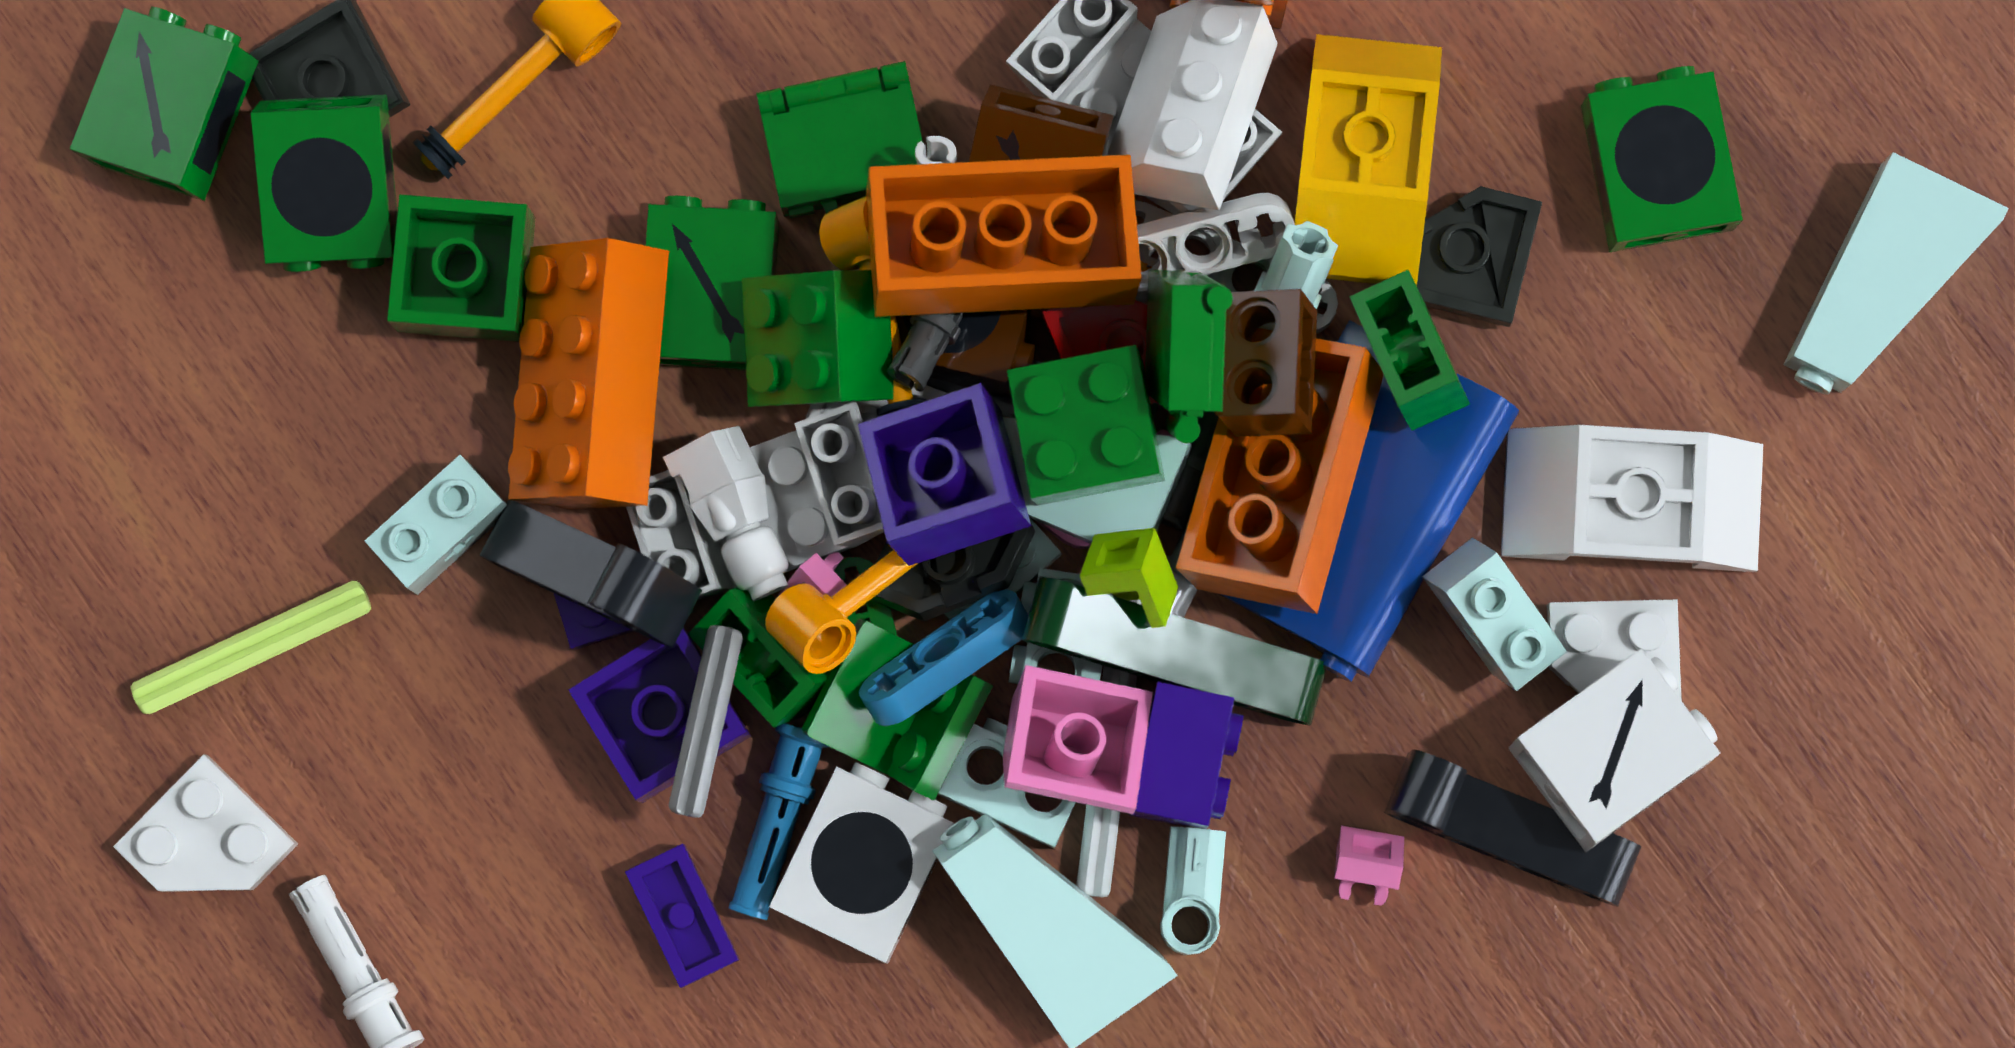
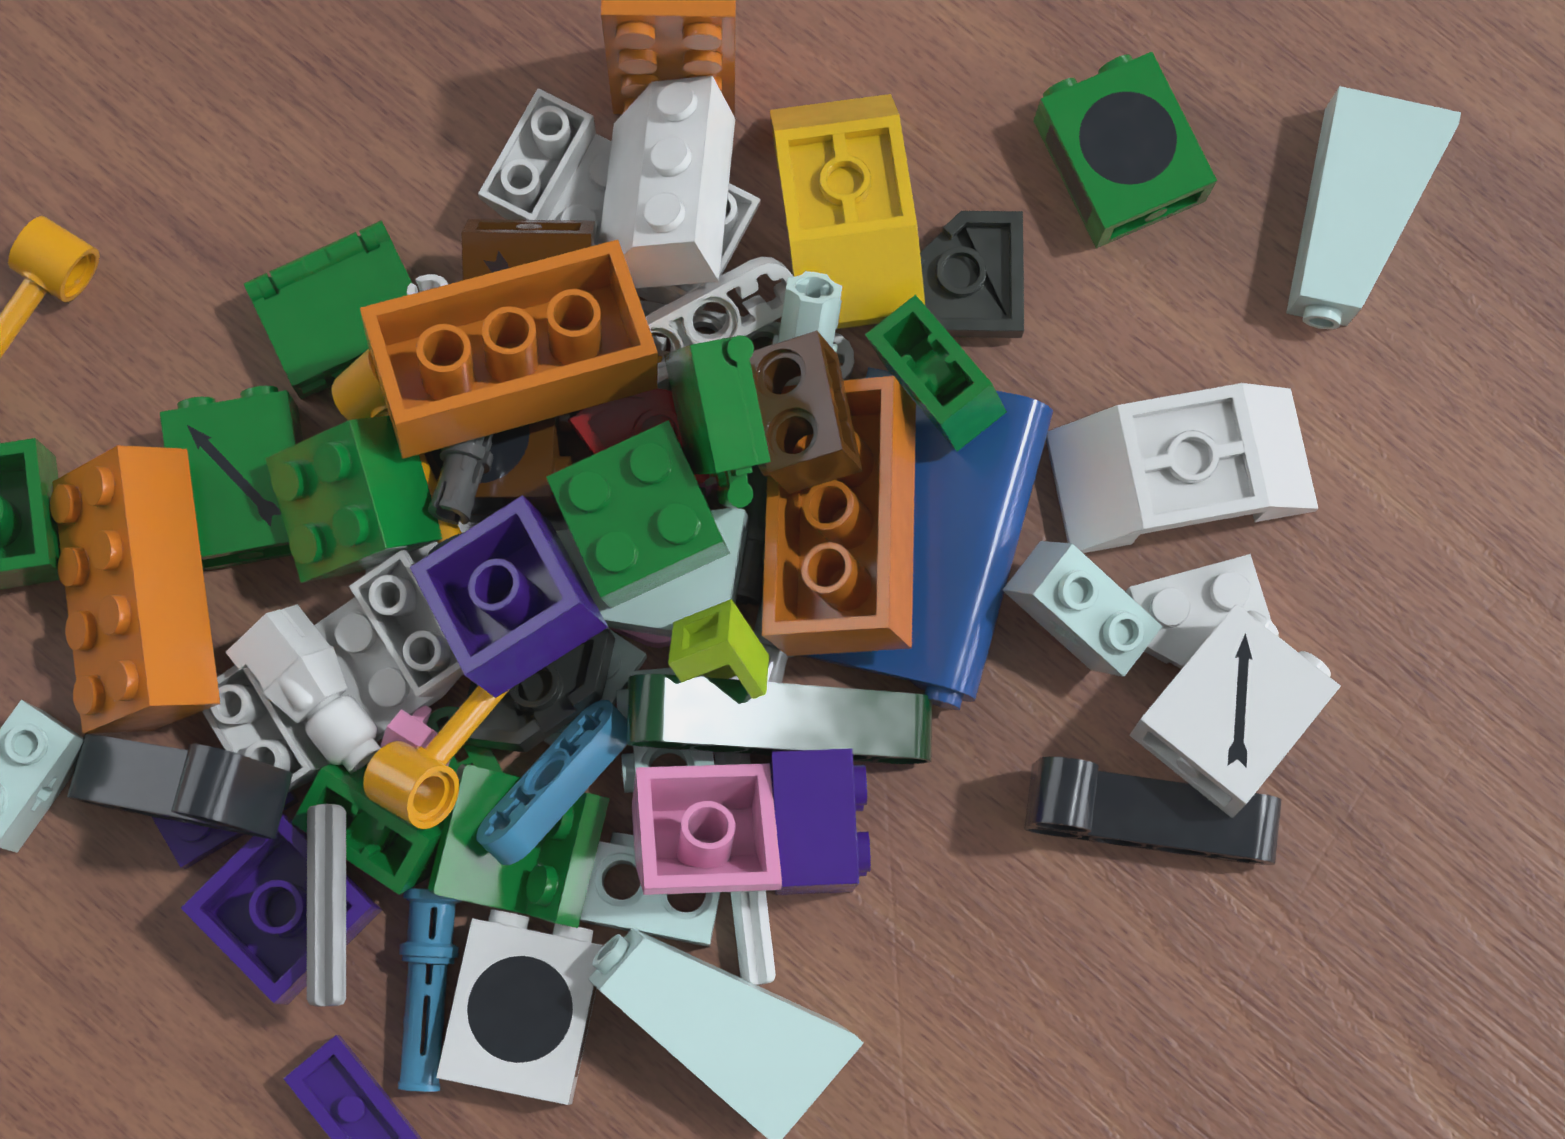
camera: 25 degrees left, 5 degrees down
light aqua piece [1160,826,1226,955] -> none
bright pink tile [1335,825,1404,906] -> none

